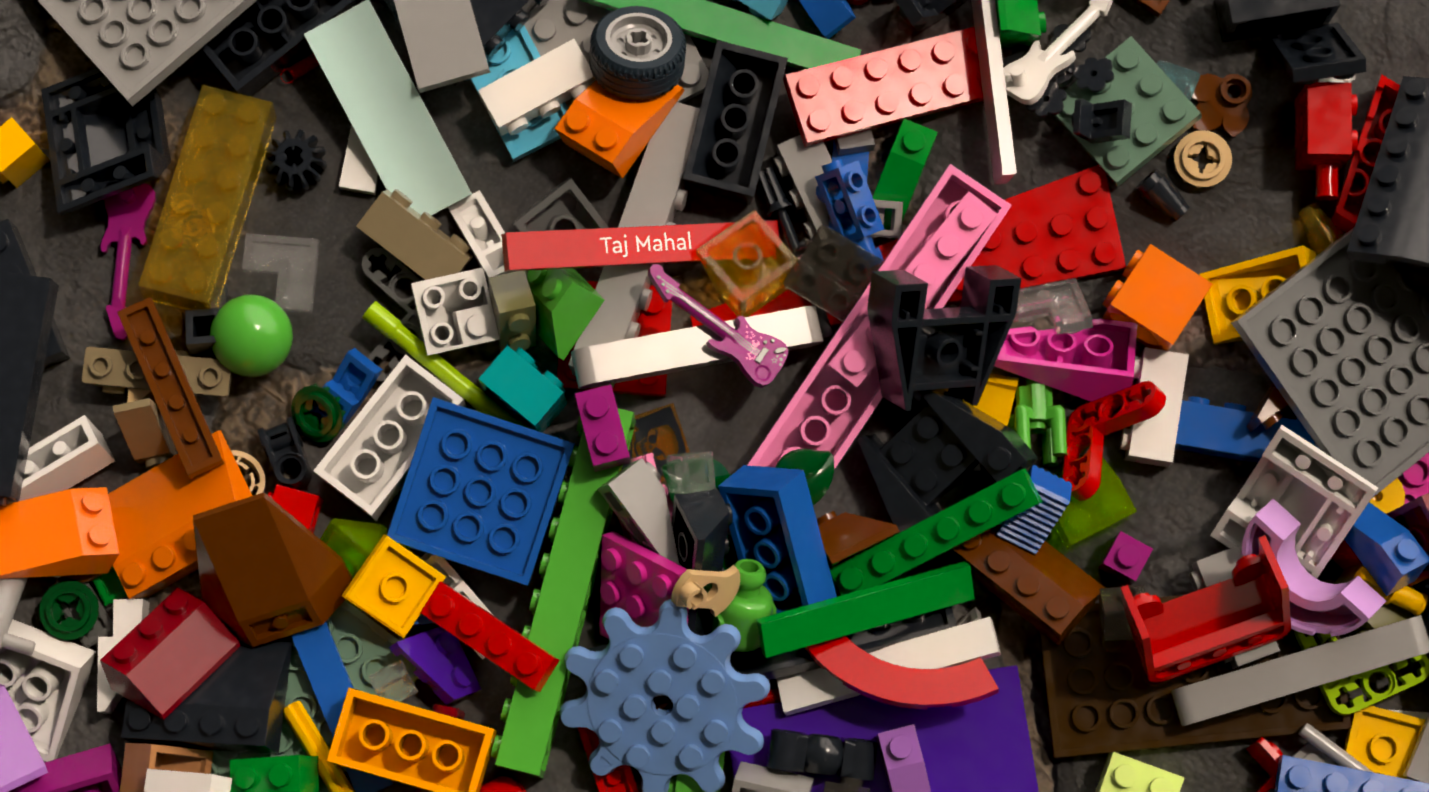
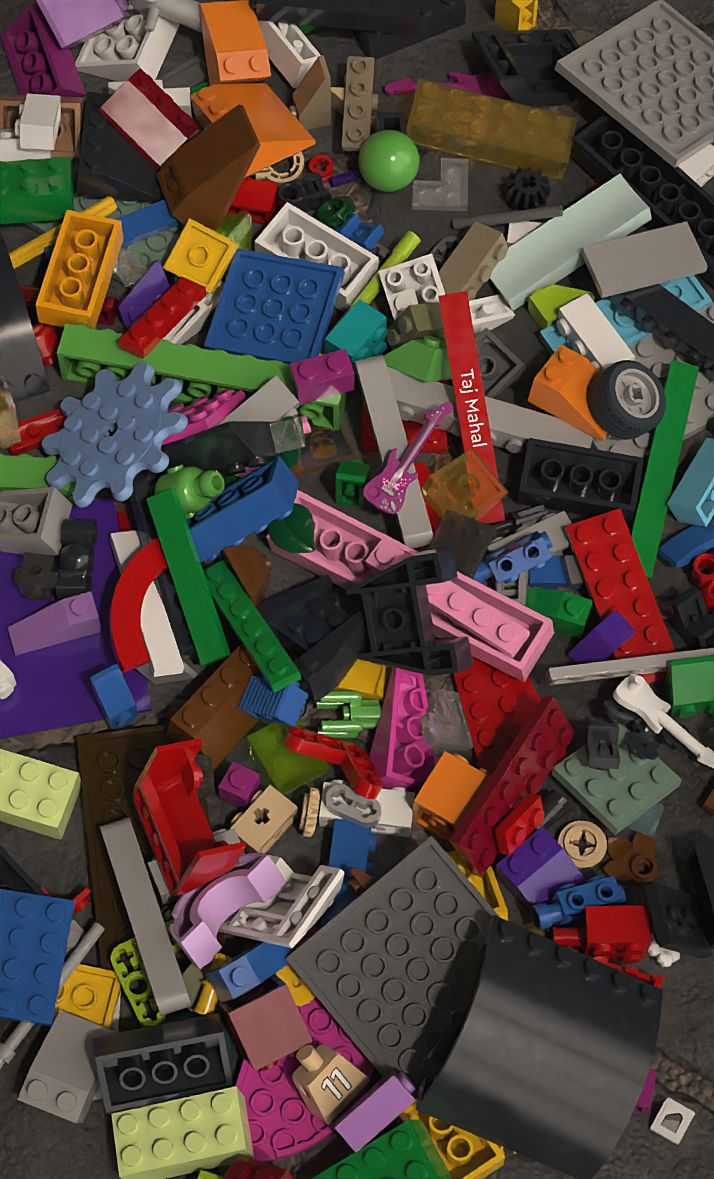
camera: 85 degrees right, 15 degrees down
dark green gear [39,581,100,640] -> none
reddish brown plate [117,297,224,479] -> none
tan piece [671,565,740,617] -> none
none -> blue slope [90,664,138,729]
none -> tan brick [230,785,298,854]
none -> tan gear [299,787,320,837]
none -> red bush [309,155,334,183]
none -> dark purple piece [323,170,363,189]
none -> light grey beam [326,785,382,828]
none -> green slope [336,460,370,508]
none -> dark red plate [449,694,575,878]
none -> dark grey piece [453,205,563,230]
none -> red plate [495,792,544,856]
none -> dark purple slope [495,826,587,938]
none -> lime slope [527,284,595,330]
none -> blue brick [531,876,626,930]
none -> dark purple slope [567,610,636,665]

